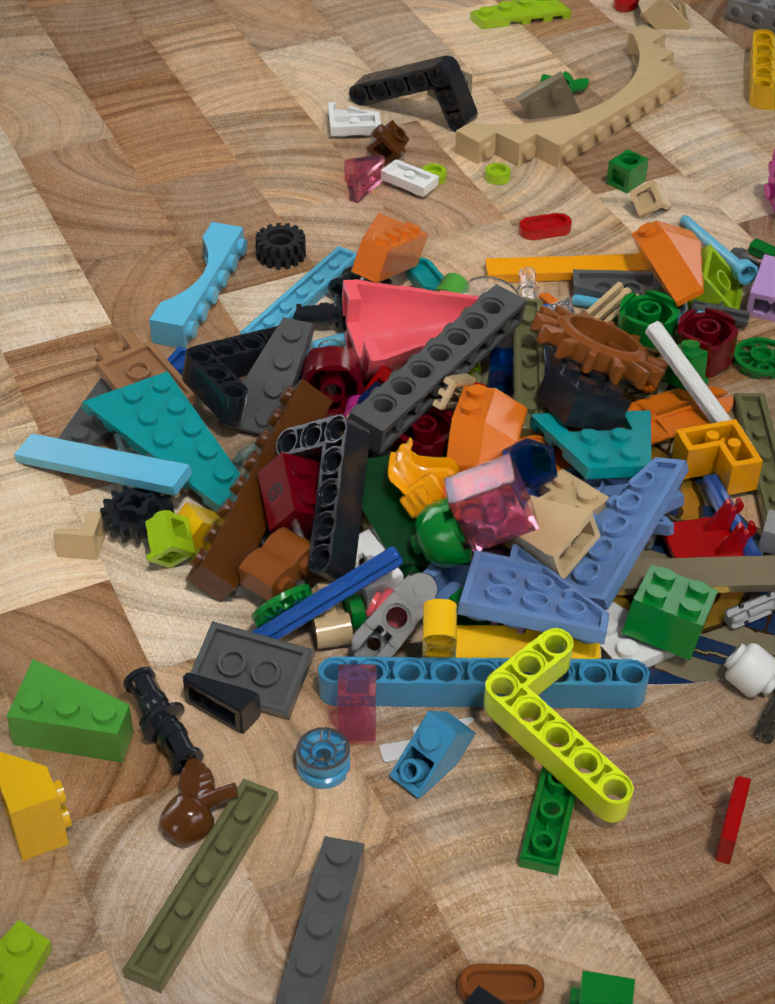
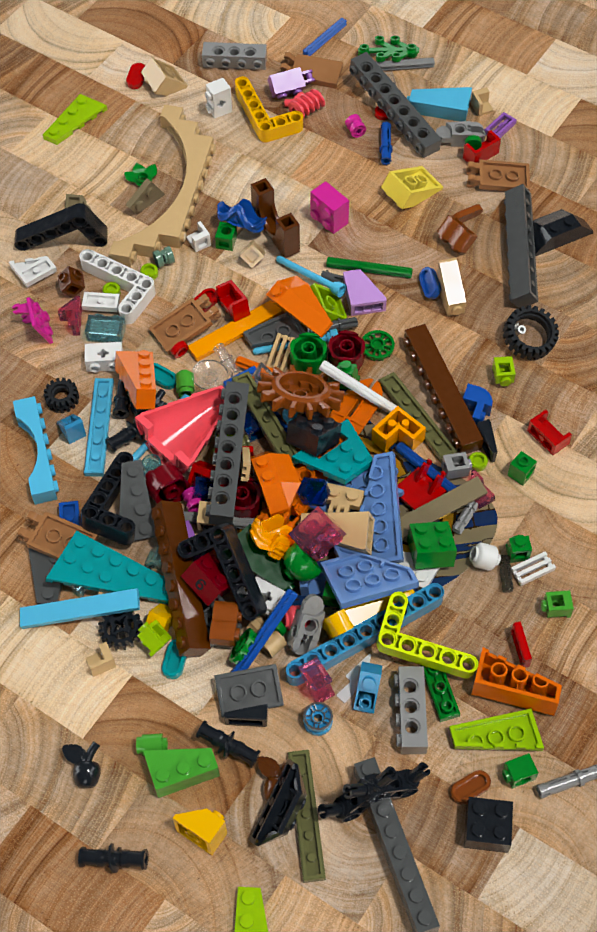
camera: 30 degrees left, 15 degrees up
none -> dark pink plate [12,297,53,344]
none -> dark azure slope [57,414,86,444]
none -> white beam [79,249,156,325]
none -> clear light blue brick [85,313,126,343]
none -> white brick [85,342,123,373]
none -> bright green brick [136,733,168,756]
none -> medium nougat tile [149,294,221,355]
none -> sand green wheel [152,246,175,268]
none -> teal tile [162,639,187,680]
none -> red tile [170,341,189,358]
none -> white panel [186,221,211,252]
none -> white brick [205,78,232,118]
none -> red panel [216,280,251,322]
none -> blue piece [217,199,267,233]
none -> black wedge [249,759,307,846]
none -> reddish brown arch [250,178,300,258]
none -> black pin [318,762,430,822]
none -> light grey brick [394,666,428,754]
none -> lime wing [449,709,544,751]
none -> orange wedge [471,647,562,716]

